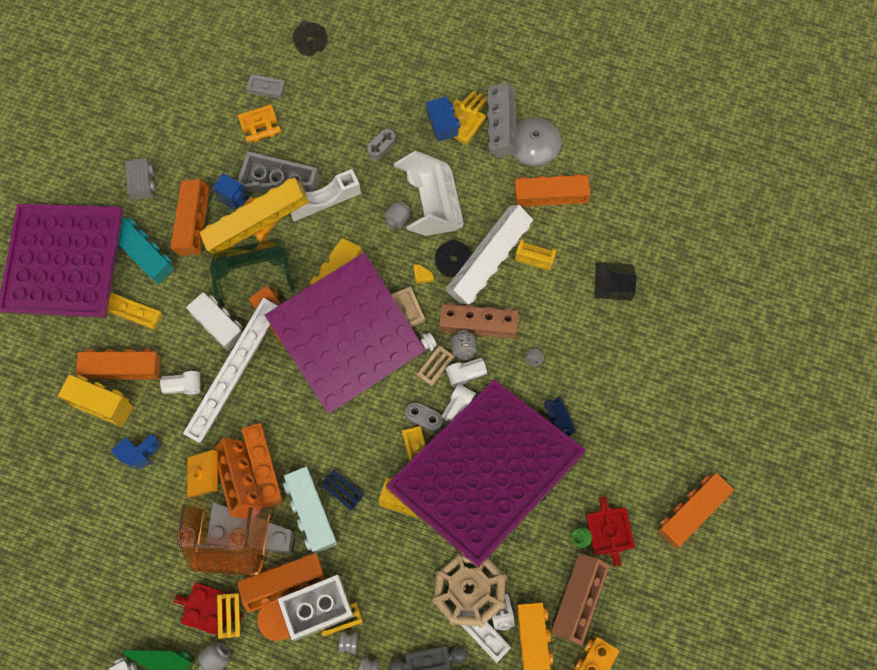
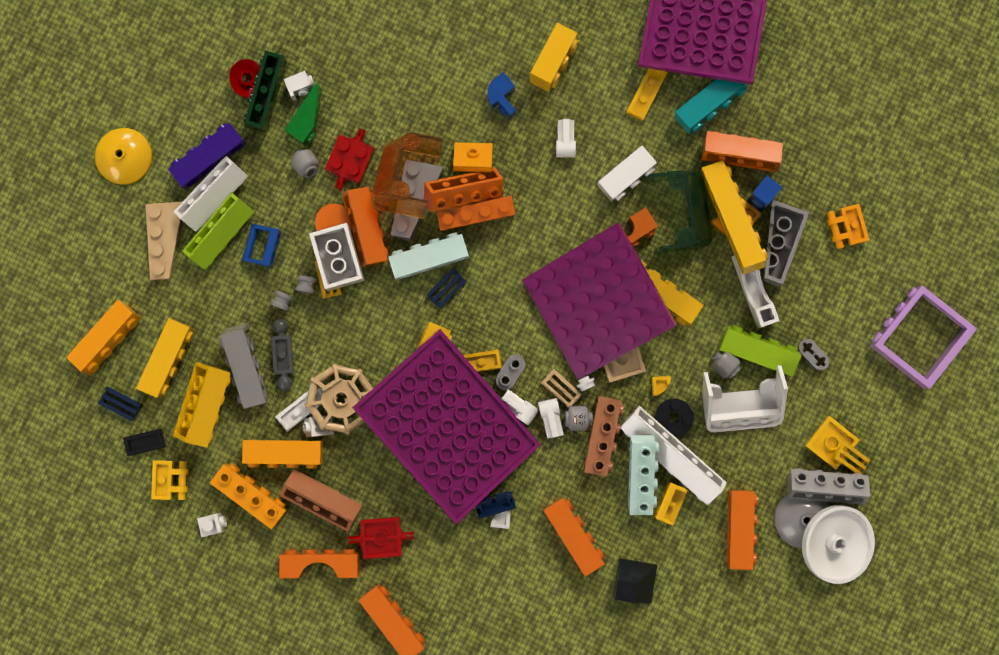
camera: 95 degrees right, 15 degrees up
orange brick [76,349,161,380] -> none
light grey brick [125,158,156,201] -> none
white plate [183,298,277,444] -> none
yellow tile [217,593,240,639] -> none
light grey plate [246,74,286,99] -> none
clear smoke plate [292,21,328,56] -> none
blue brick [426,96,460,142] -> none
light grey plate [525,349,544,366] -> none
bright green plate [572,527,592,548] -> none
none -> orange arch [279,549,359,578]
none -> white tile [490,510,511,529]
none -> orange brick [543,497,605,577]
none -> light aqua brick [628,435,659,515]
none -> lime brick [719,325,802,377]
none -> white dish [802,505,875,584]
none -> lavender window [870,286,977,389]

